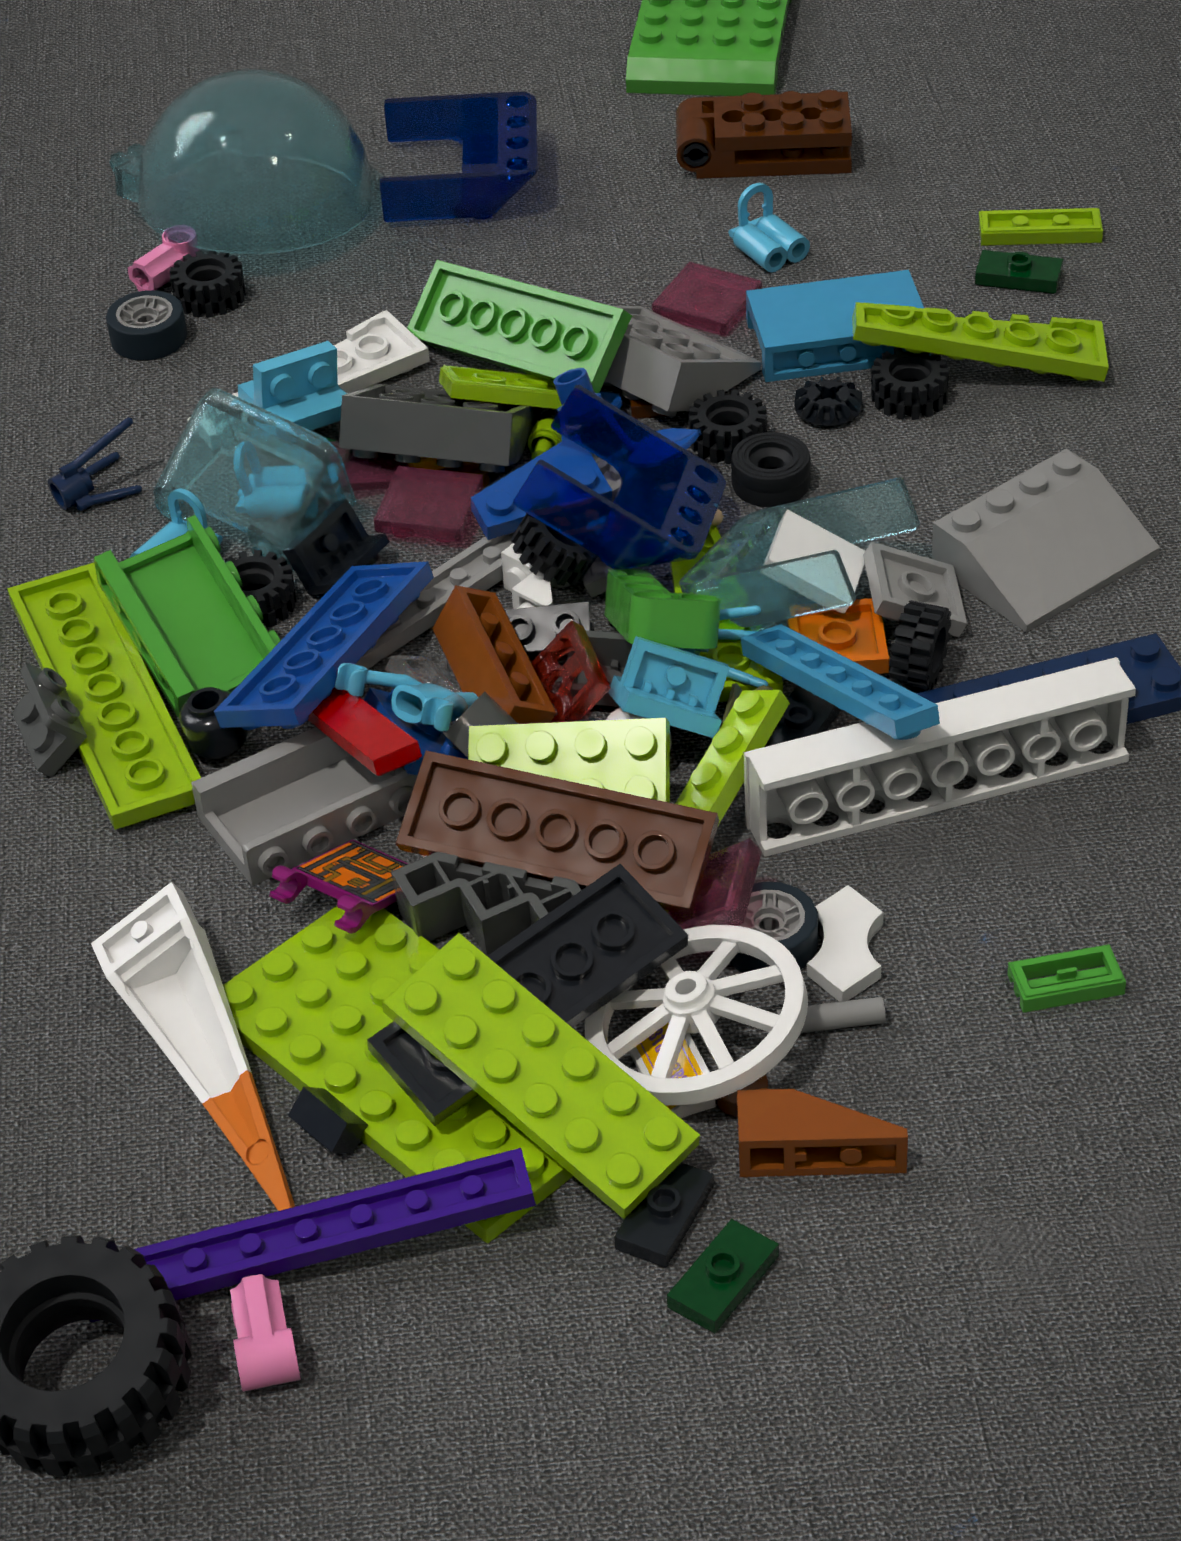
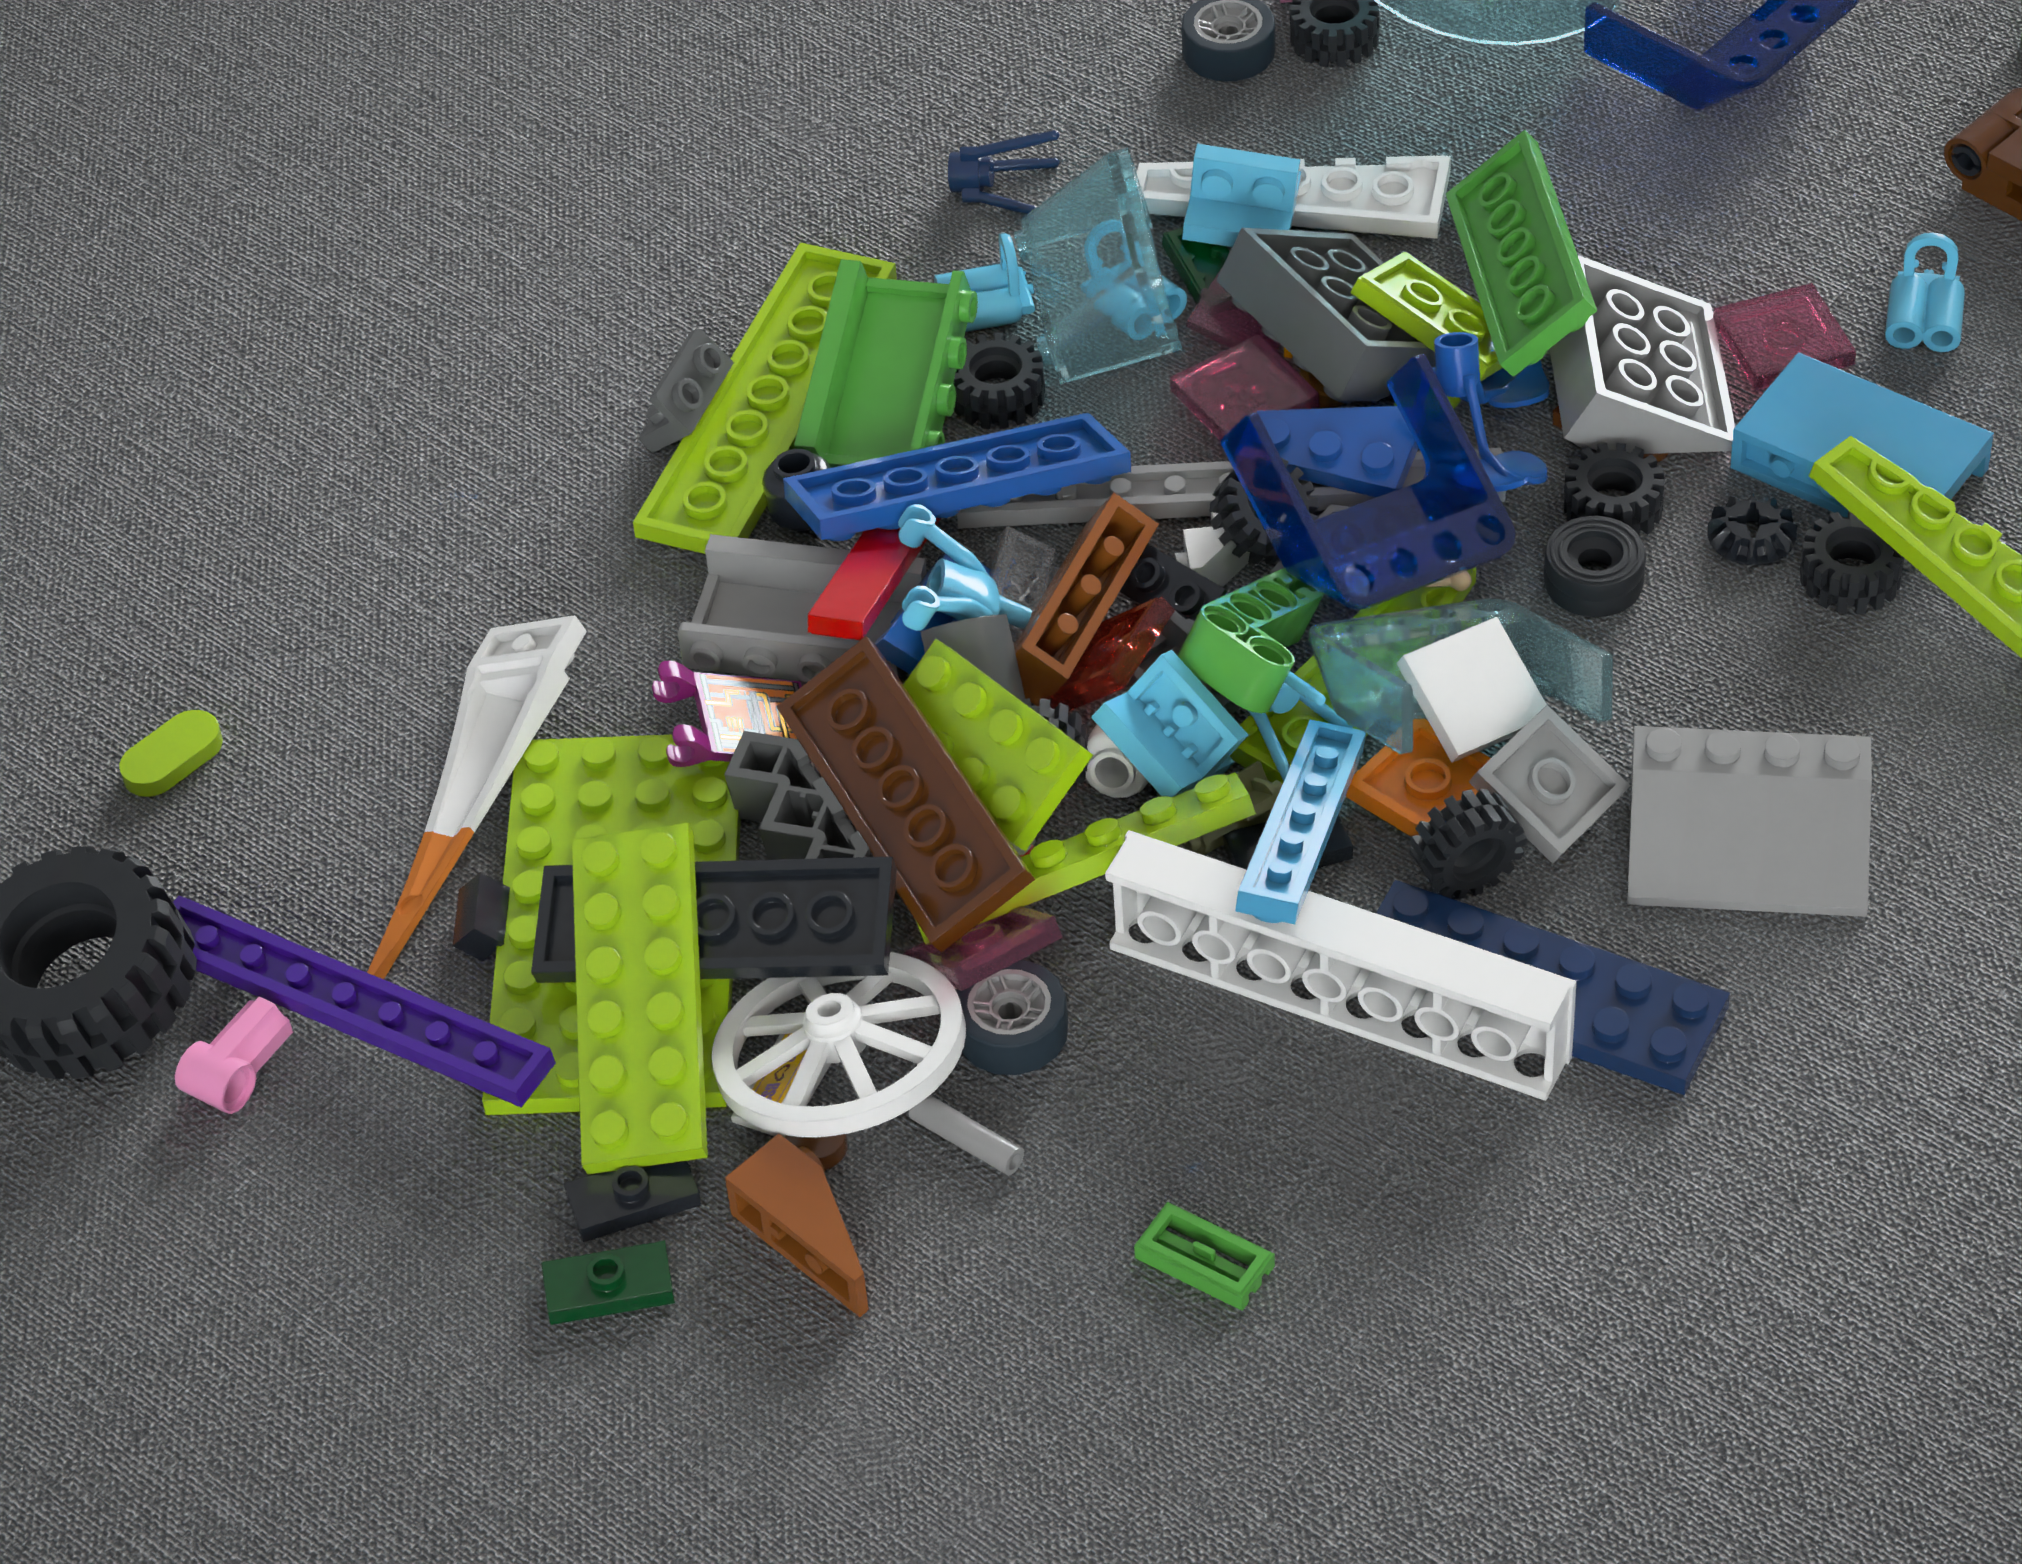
camera: 45 degrees right, 5 degrees up
black bracket [283,499,390,596] -> none
white tile [807,885,884,1002] -> none

